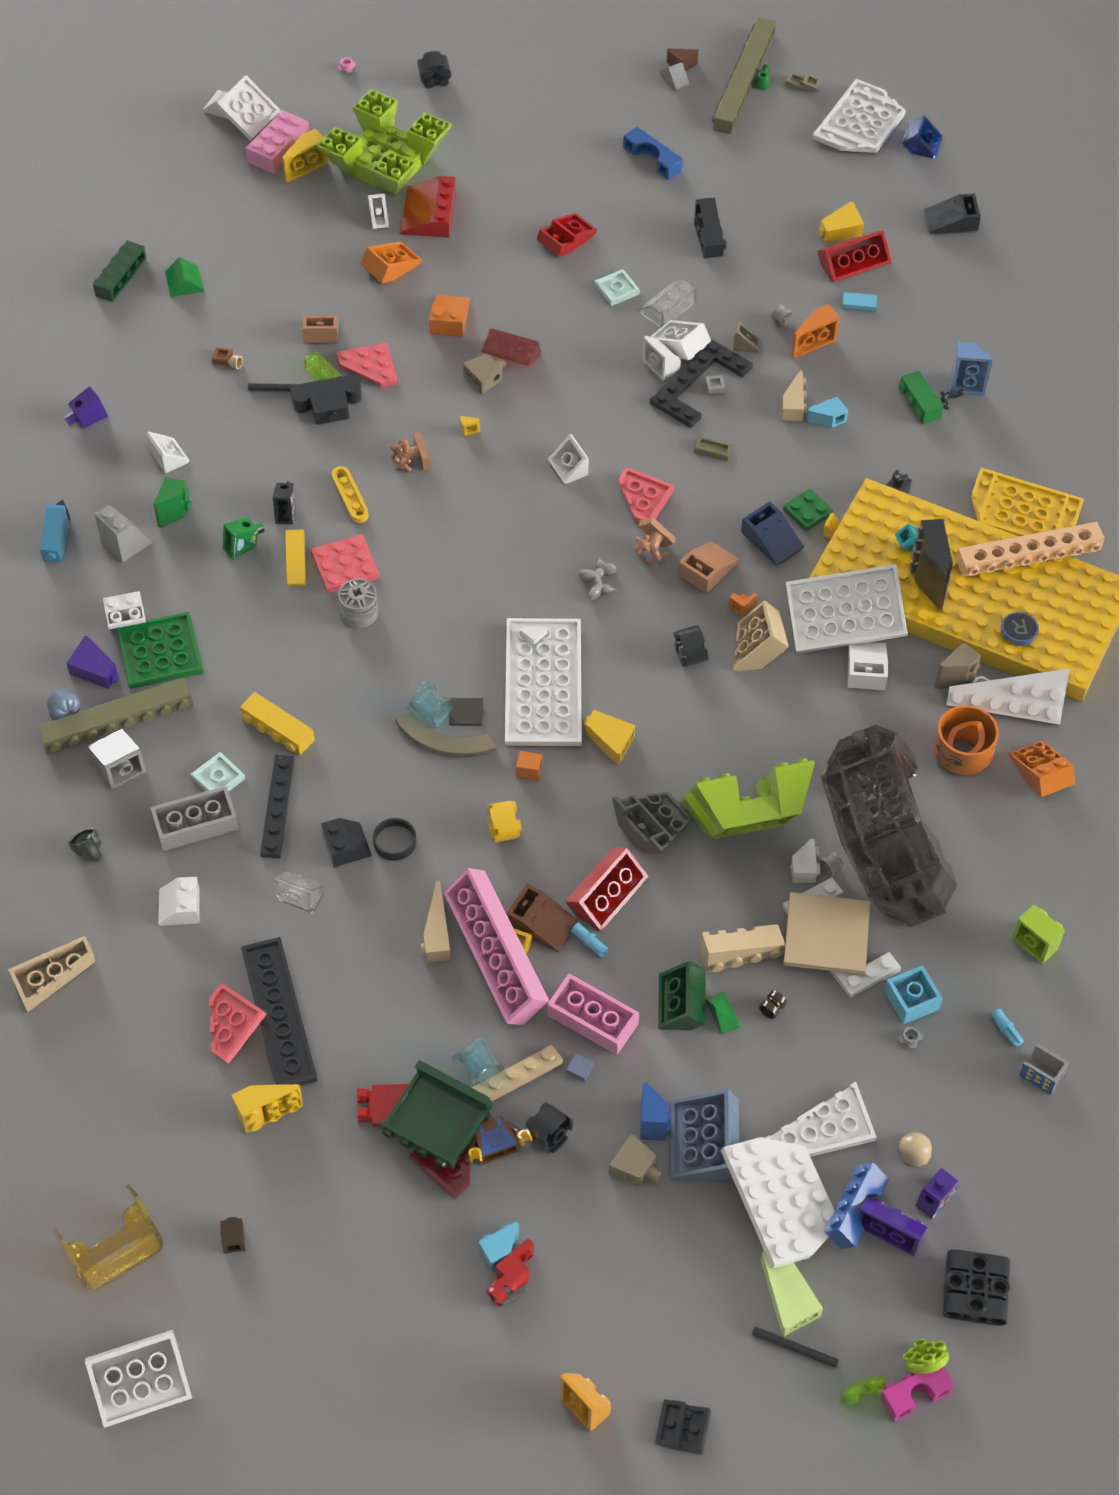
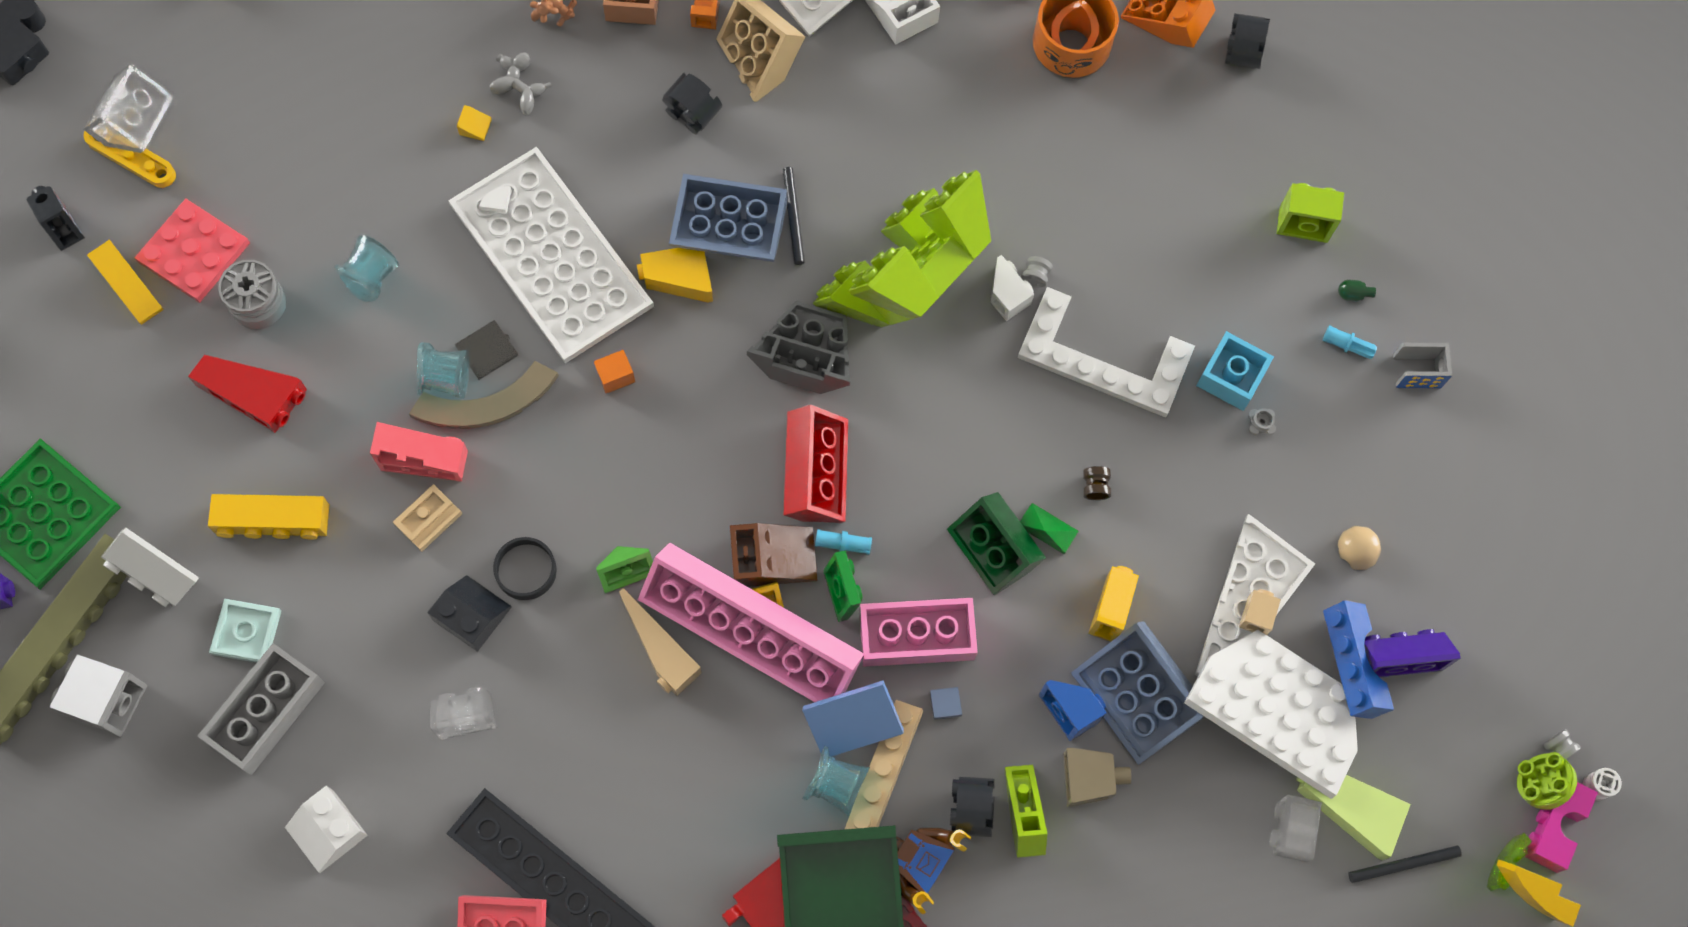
camera: 40 degrees left, 15 degrees up
pearl dark grey hair [69,827,102,862] -> none
green torso [222,517,264,560] -> none
black plate [260,755,295,858] -> none
nougat piece [390,432,430,472] -> none
yellow brick [486,800,522,843] -> none
tan wedge [700,924,785,973] -> none
tan tile [784,892,870,975] -> none
clear smoke piece [821,725,957,927] -> none
dark purple torso [915,1168,958,1219] -> none
black connector [943,1249,1010,1326] -> none
none -> clear slope [83,64,173,153]
none -> white slope [101,528,199,607]
none -> red slope [188,354,307,433]
none -> clear light blue hat [334,235,399,302]
none -> coral wedge [370,422,468,481]
none -> tan plate [393,484,462,552]
none -> yellow slope [457,105,492,141]
none -> bright green slope [596,546,653,593]
none -> sand blue slope [669,174,787,262]
none -> black bar [783,167,805,265]
none -> medium blue tile [802,680,904,759]
none -> green plate [823,550,863,622]
none -> lime slope [1005,765,1048,858]
none -> yellow slope [1088,566,1139,642]
none -> black brick [1225,13,1270,69]
none -> tan brick [1239,589,1281,635]
none -> clear brick [1270,795,1322,863]
none -> dark green cylinder [1338,280,1376,301]
none -> yellow slope [1496,859,1581,927]
none -> light grey wheel [1543,729,1581,759]
none -> white wheel [1582,768,1622,801]

